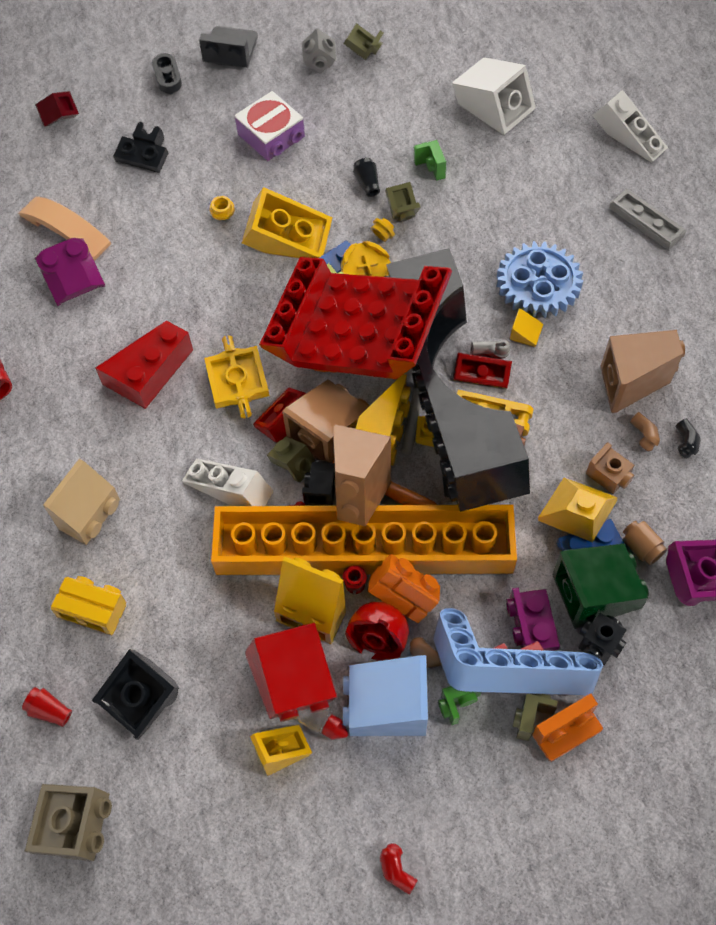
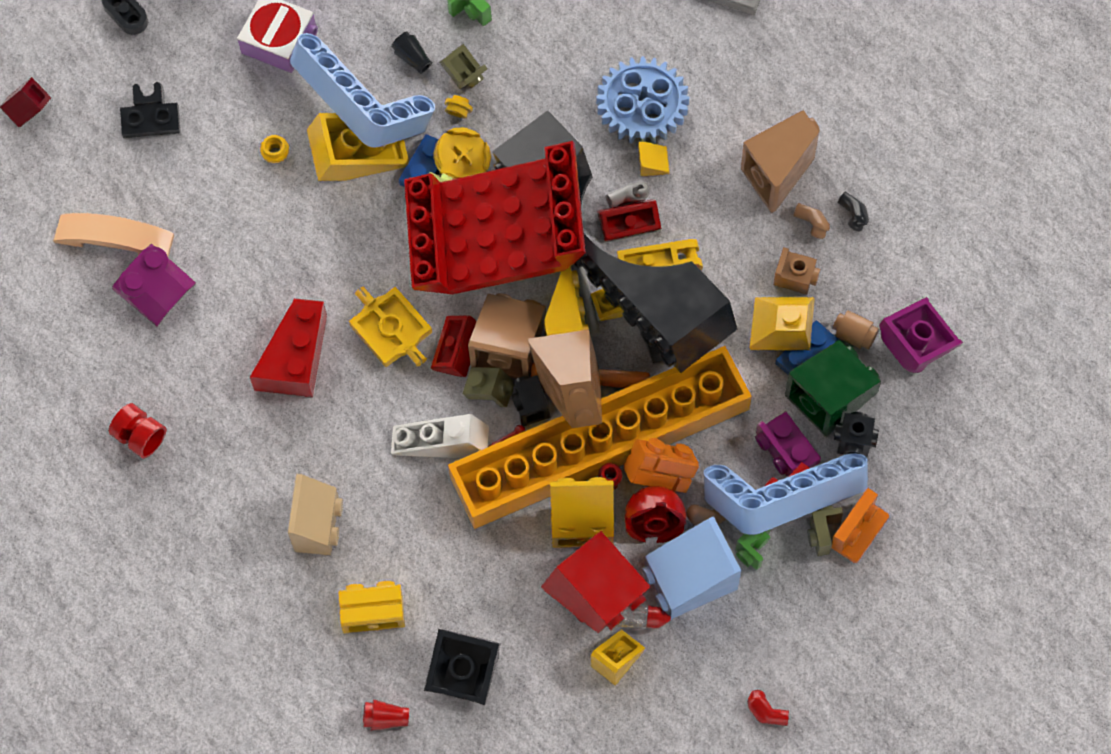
camera: 25 degrees left, 5 degrees up
none -> light blue beam [290,33,435,147]

